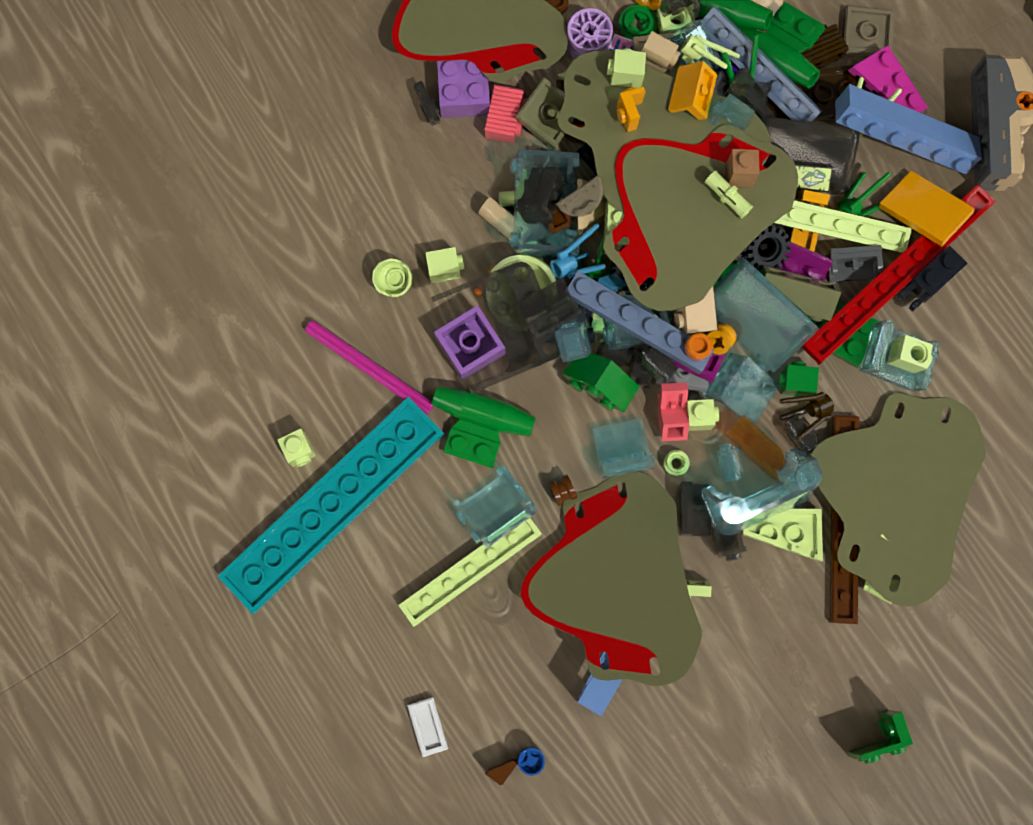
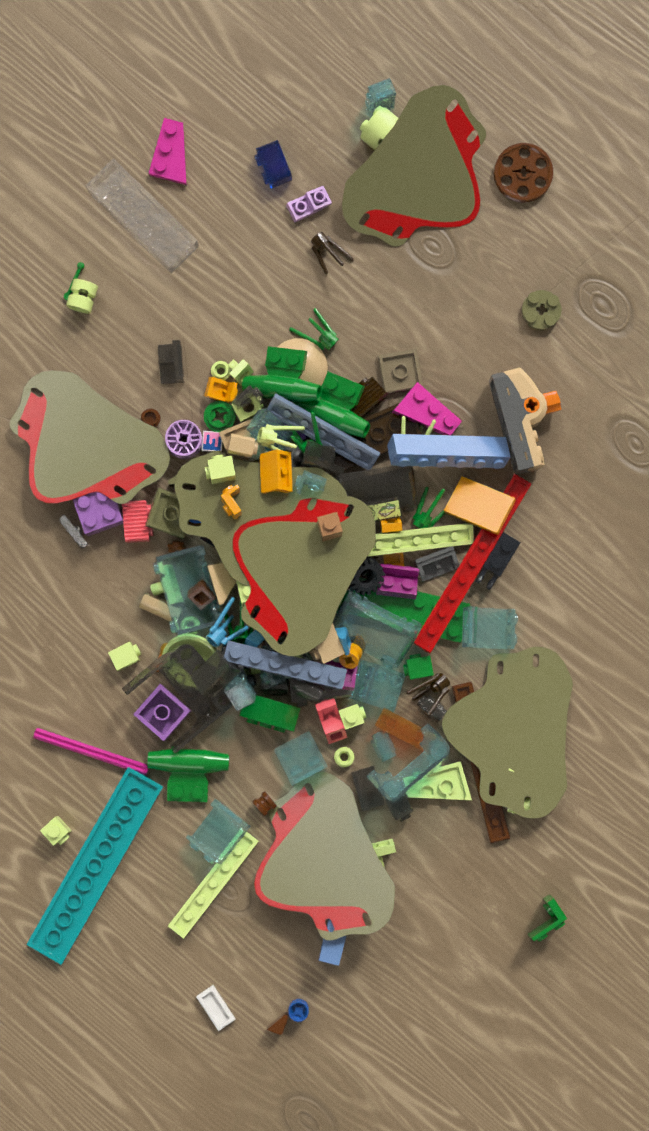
camera: 20 degrees left, 5 degrees up
yellowish green hair [372,258,413,297] -> none
clear smoke brick [516,167,566,224] -> none
dark tan tile [556,176,603,217] -> none
orange tile [684,333,713,361] -> none
yellowish green pin [704,170,754,219] -> none
olive slope [762,265,841,321] -> none
yellowish green brick [887,335,933,373] -> none
none -> dark azure slope [335,627,351,655]

